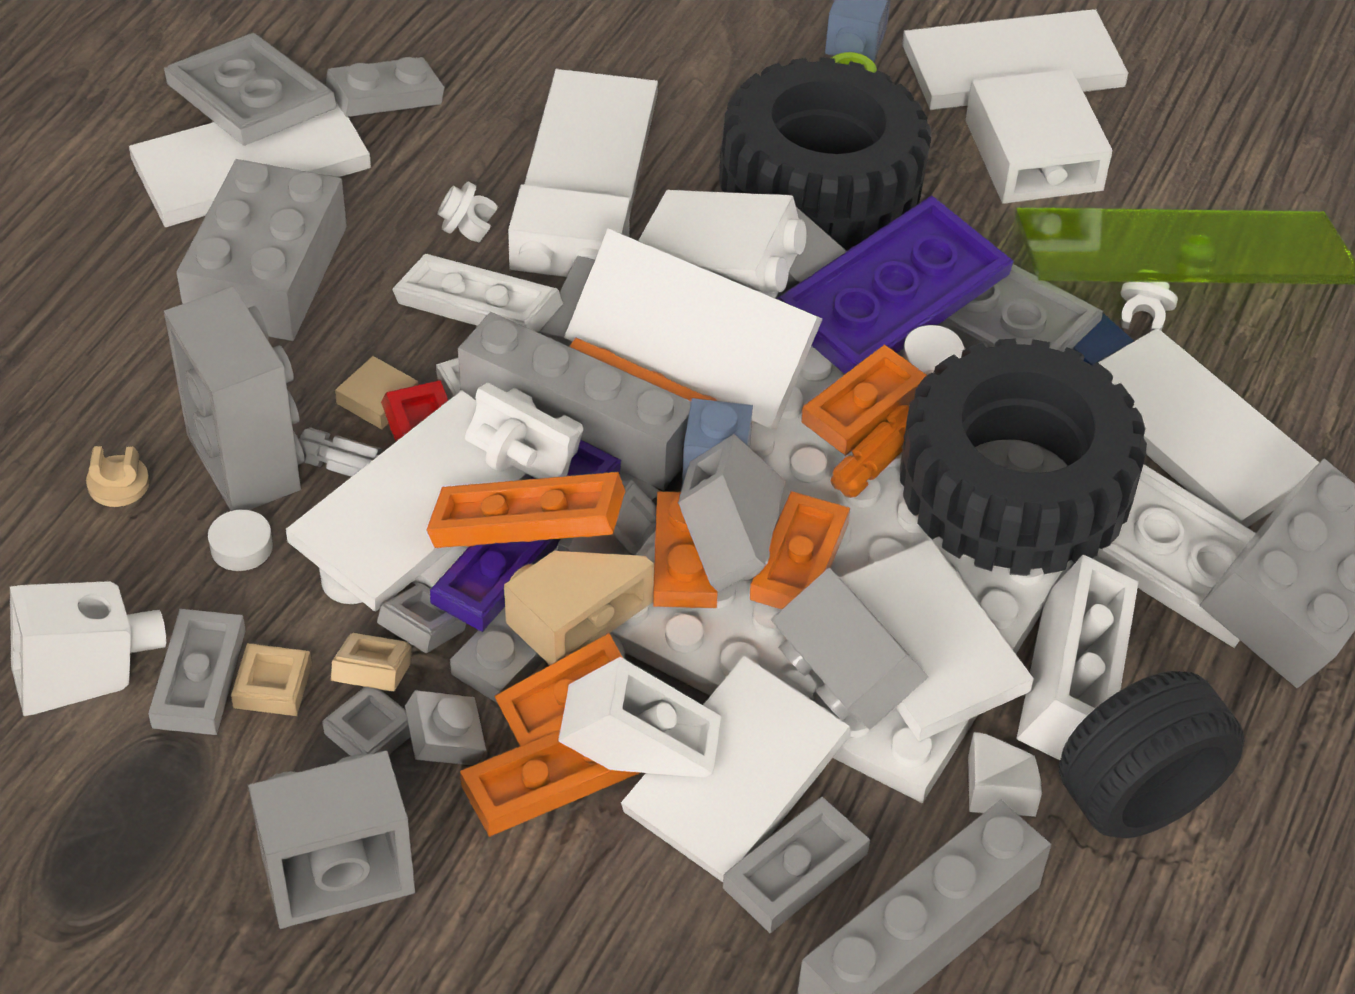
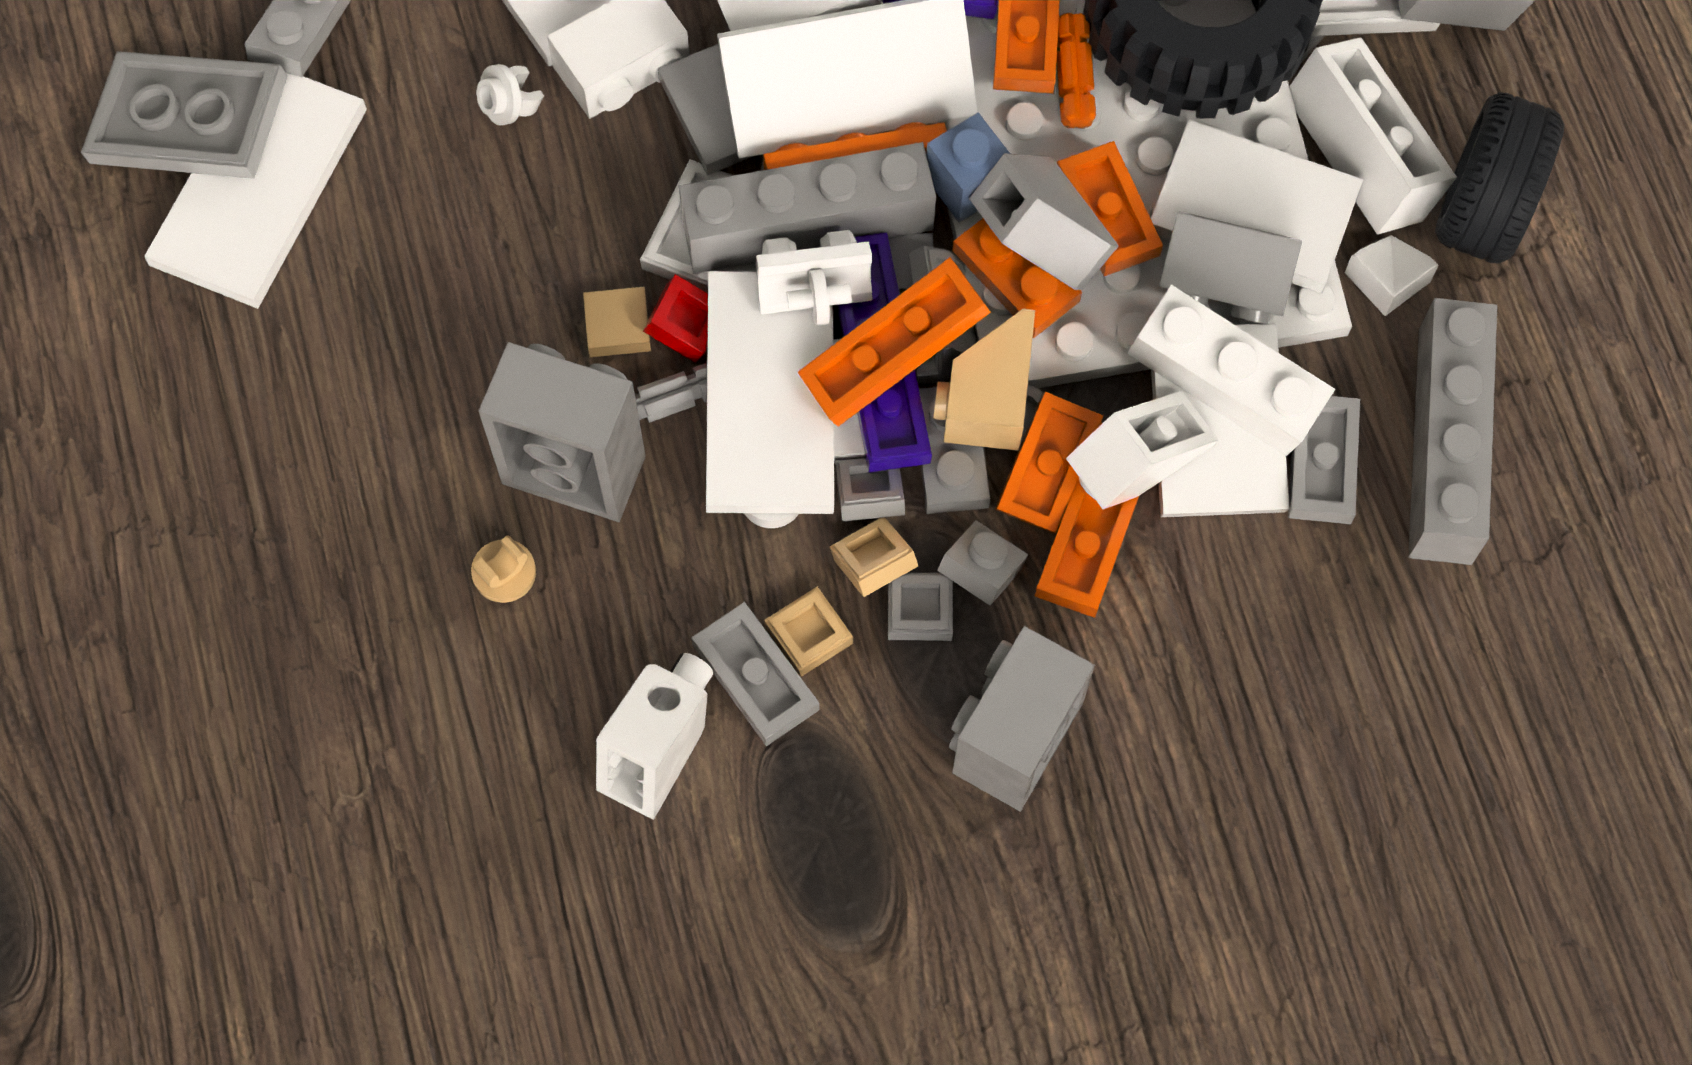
camera: 40 degrees left, 20 degrees up
light grey brick [177,159,347,341] -> none
white tile [208,510,273,571] -> none
white tile [393,254,563,332] -> none
none -> white brick [1127,285,1335,456]

